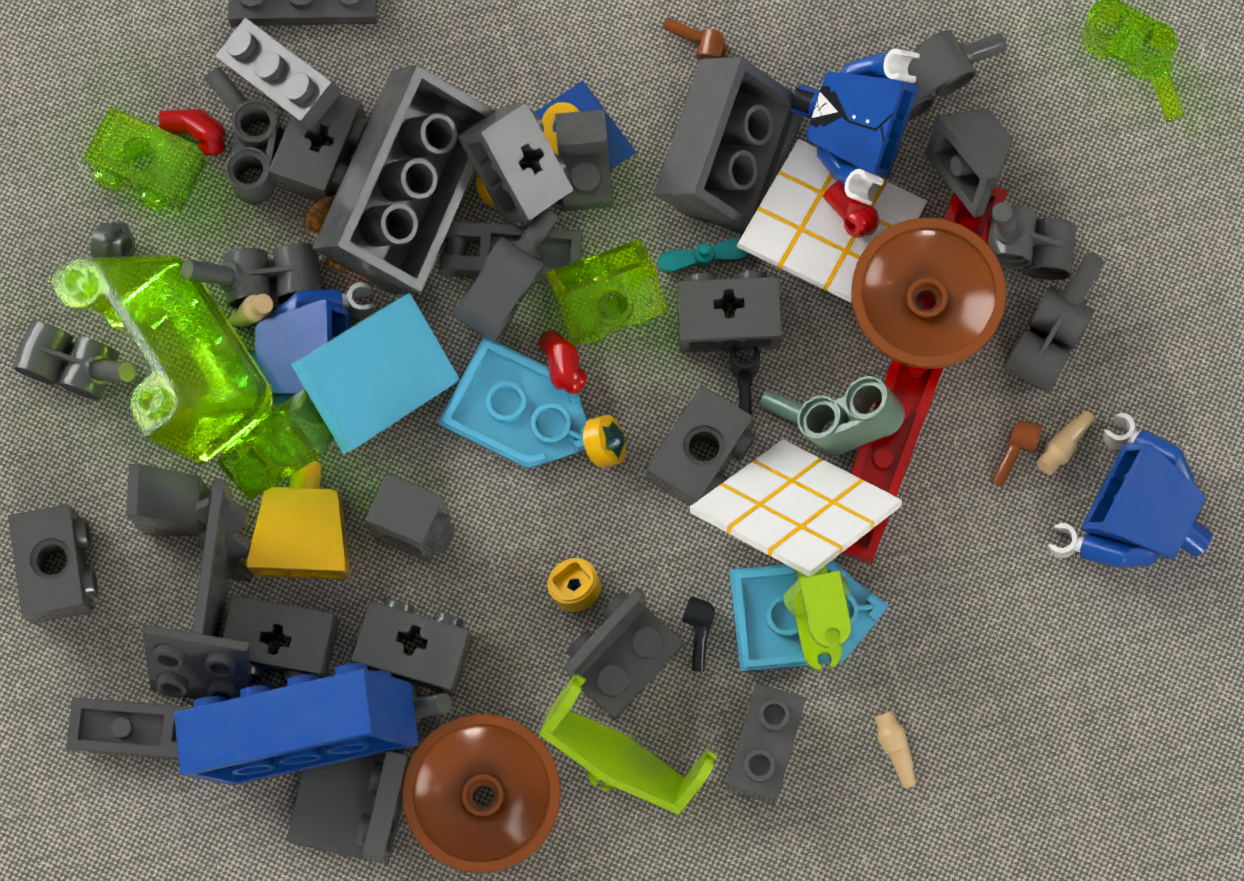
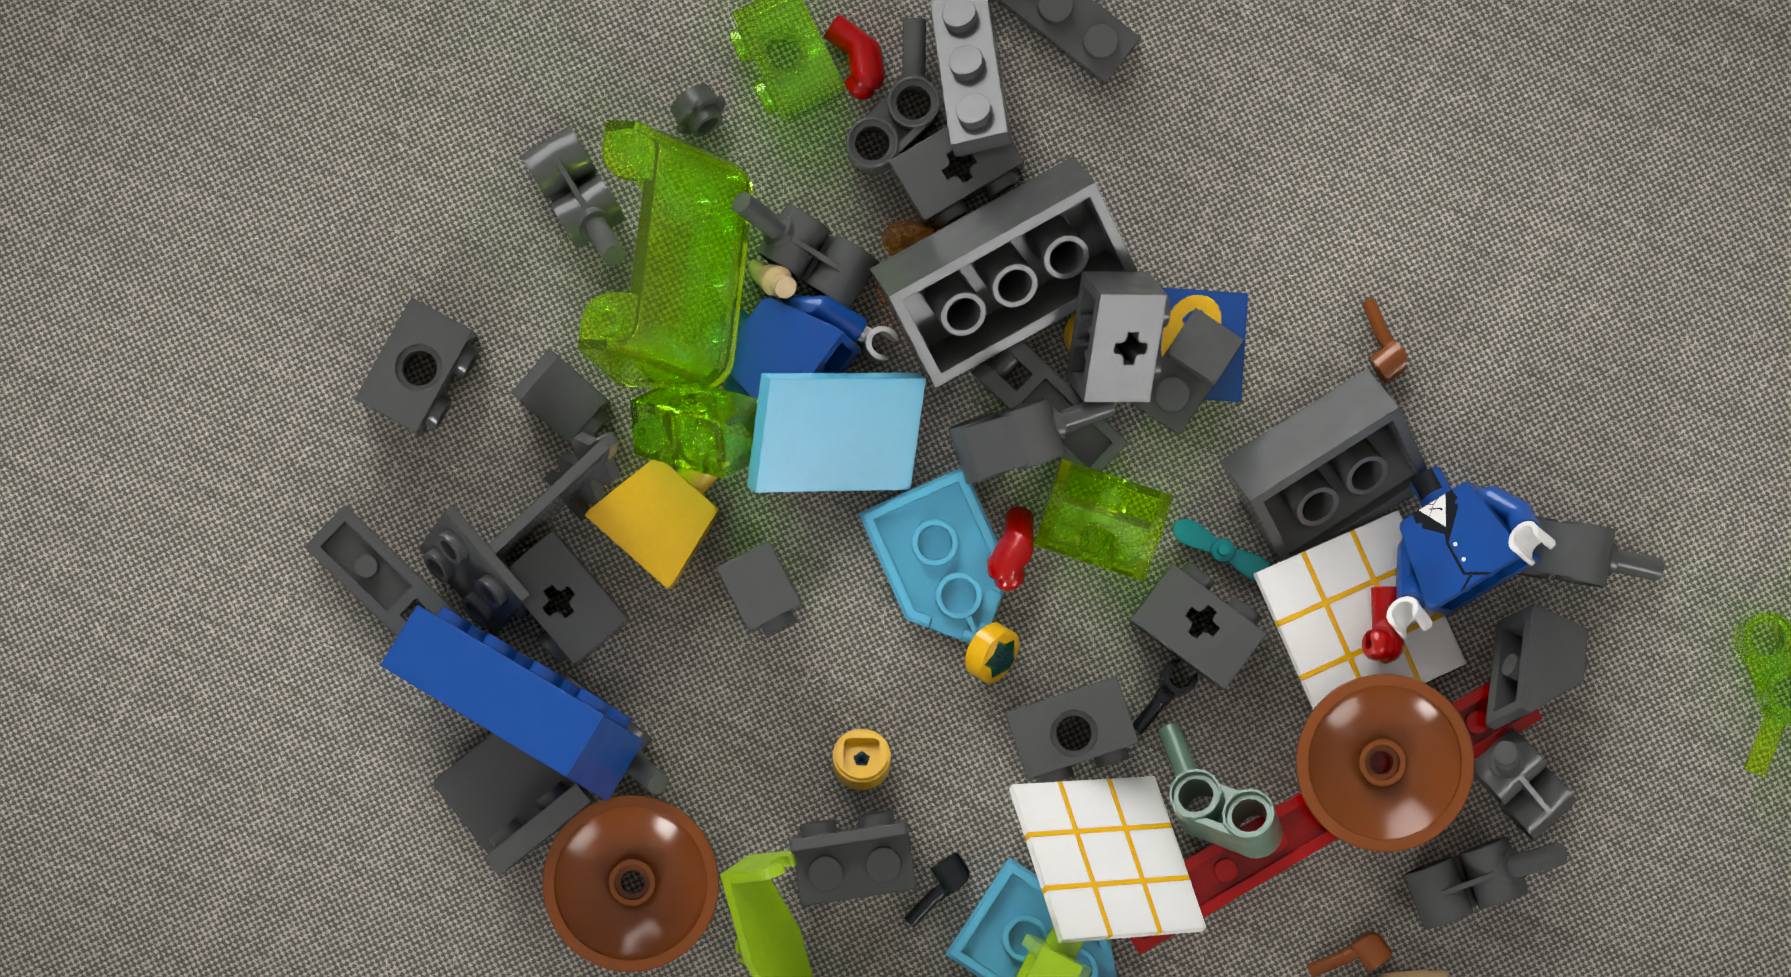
camera: 35 degrees right, 10 degrees up
dark grey brick [351,598,473,697] -> none

